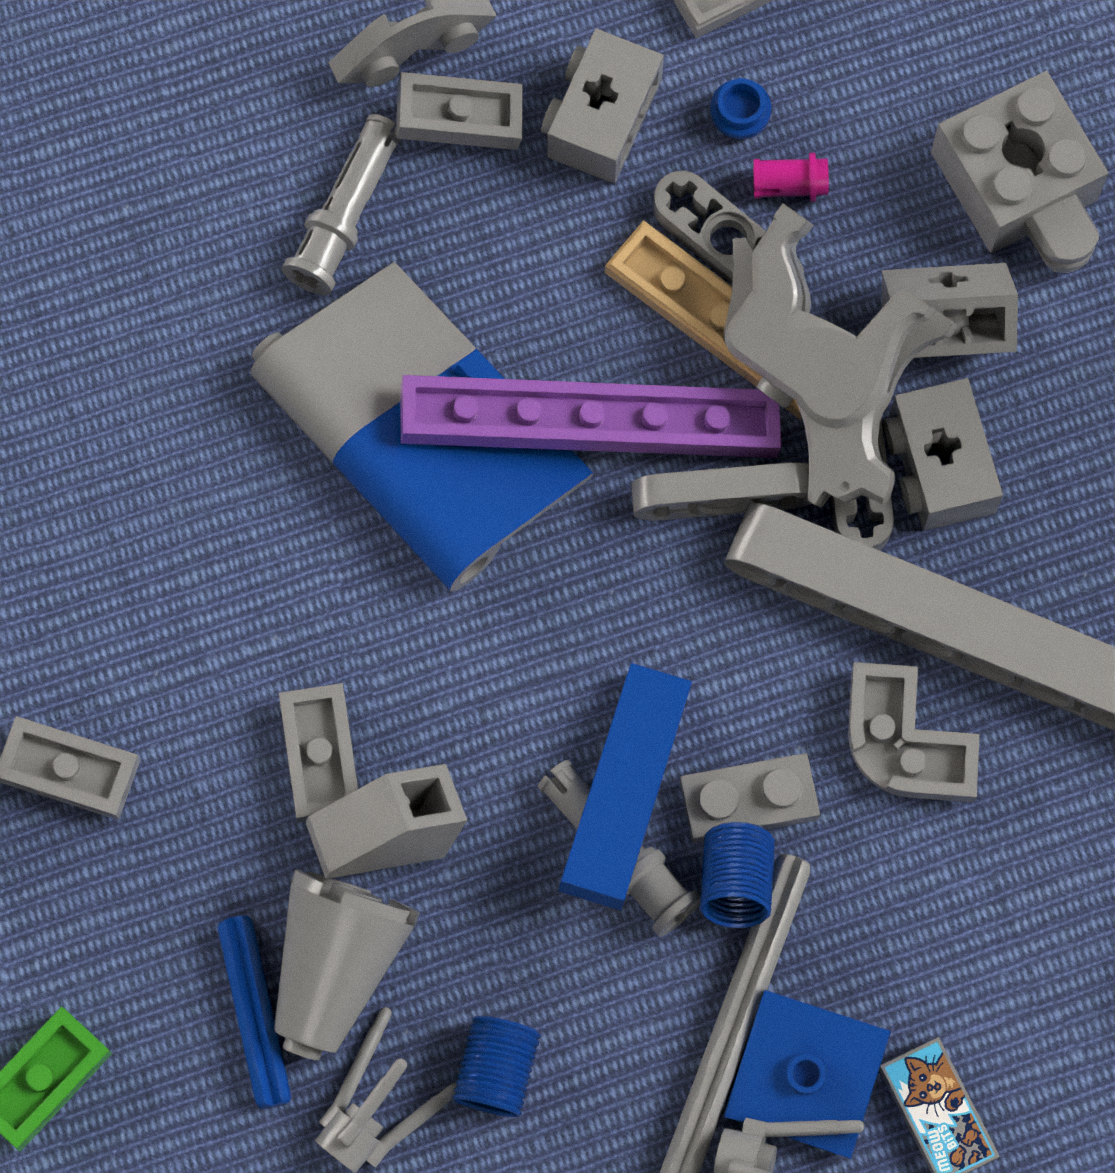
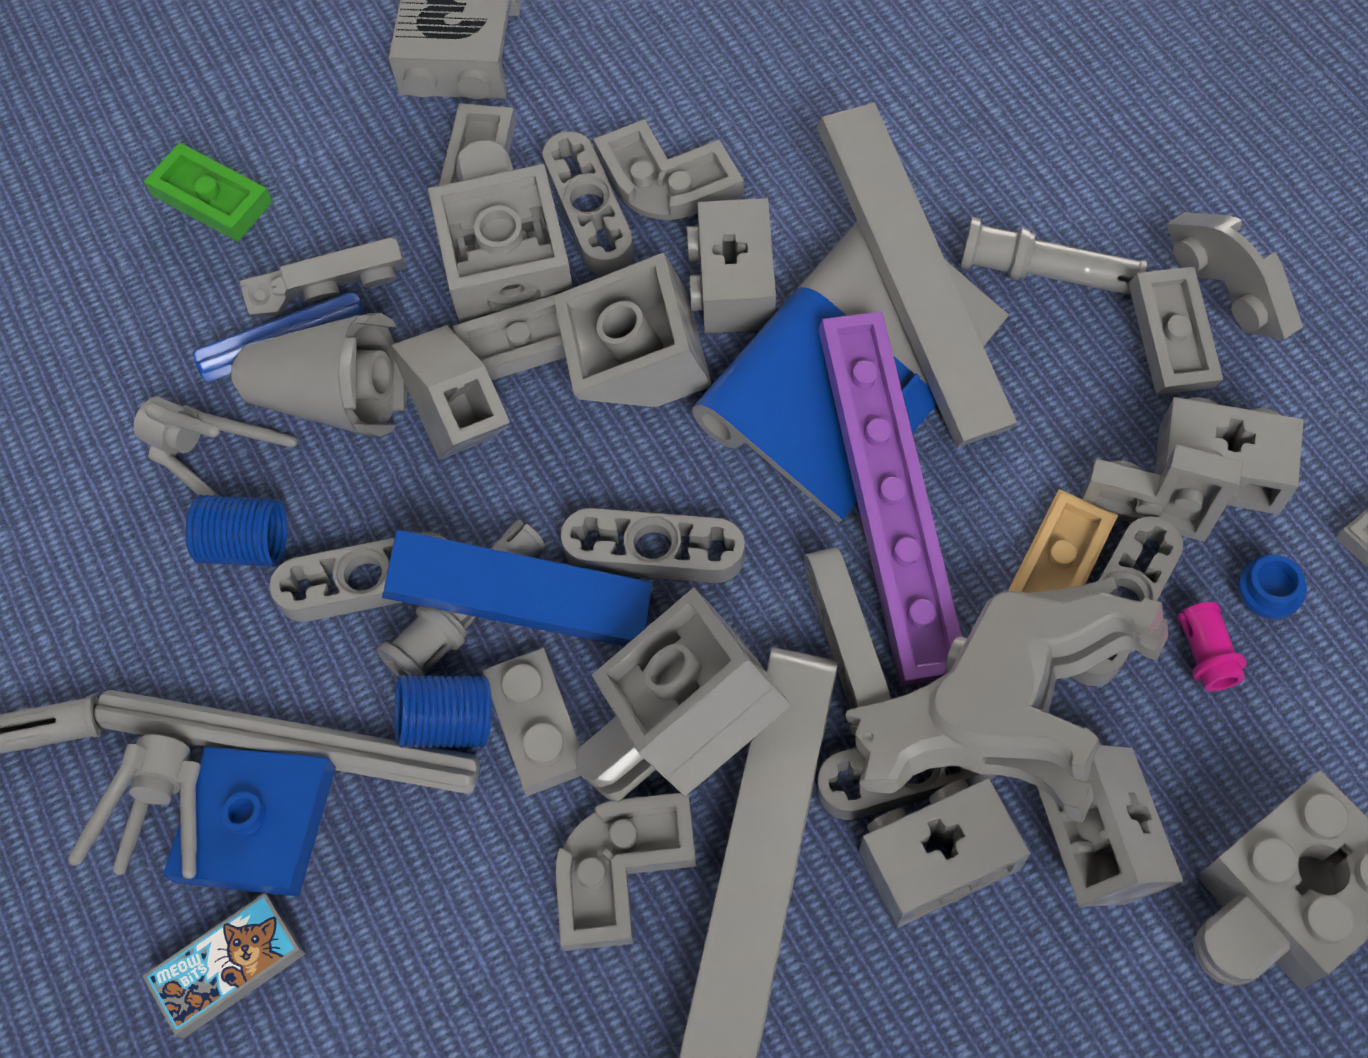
camera: 85 degrees right, 10 degrees down
none -> light grey hinge [240,237,407,318]
none -> light grey beam [269,532,445,622]
none -> light grey brick [428,140,573,324]
none -> light grey beam [543,131,634,276]
none -> light grey slope [553,252,712,407]
none -> light grey beam [561,508,745,583]
none -> light grey brick [575,587,792,801]
none -> light grey plate [593,119,744,220]
none -> light grey brick [687,198,776,334]
none -> light grey tile [817,102,1017,448]
none -> light grey plate [1081,444,1244,542]

